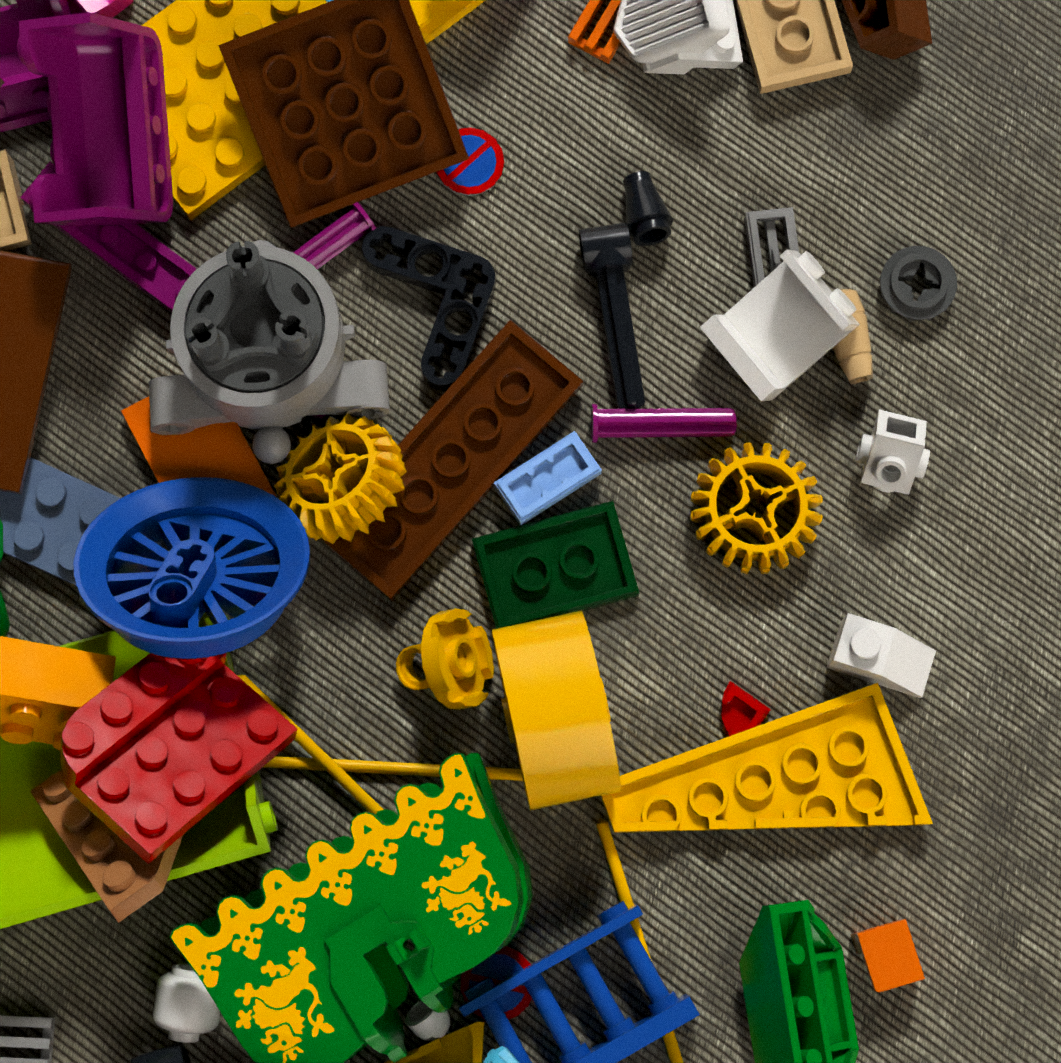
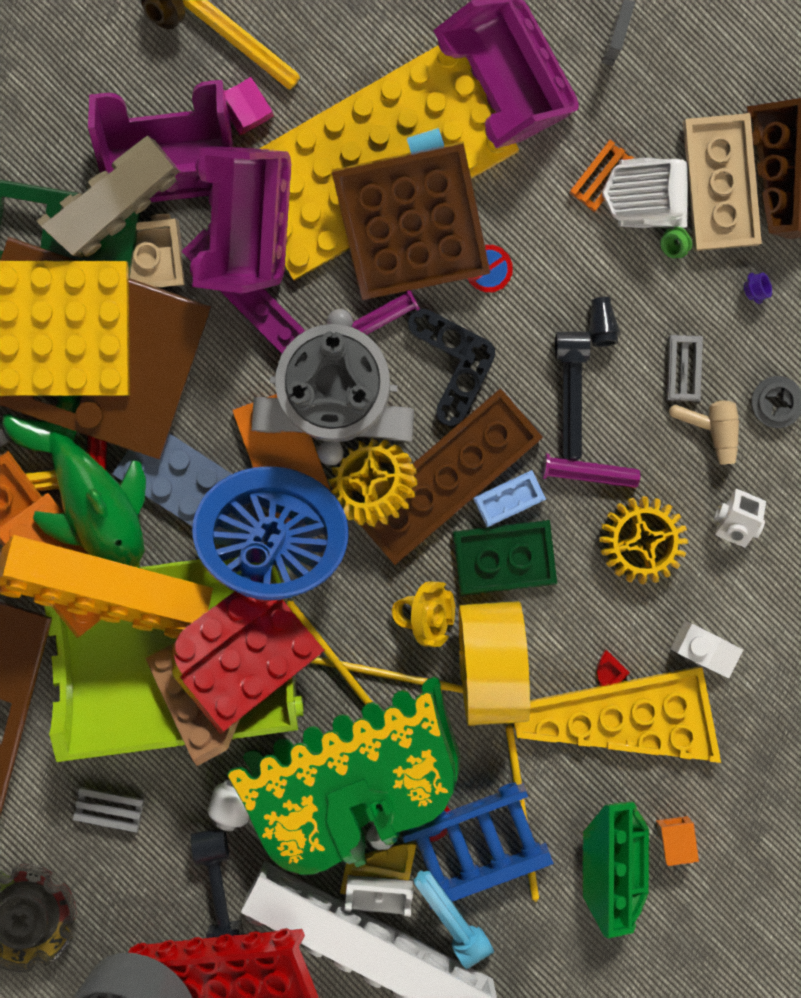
camera: 10 degrees right, 10 degrees up
white panel [700,249,860,402] -> none
none -> bright green plate [660,227,692,258]
none -> dark purple plate [744,272,772,304]

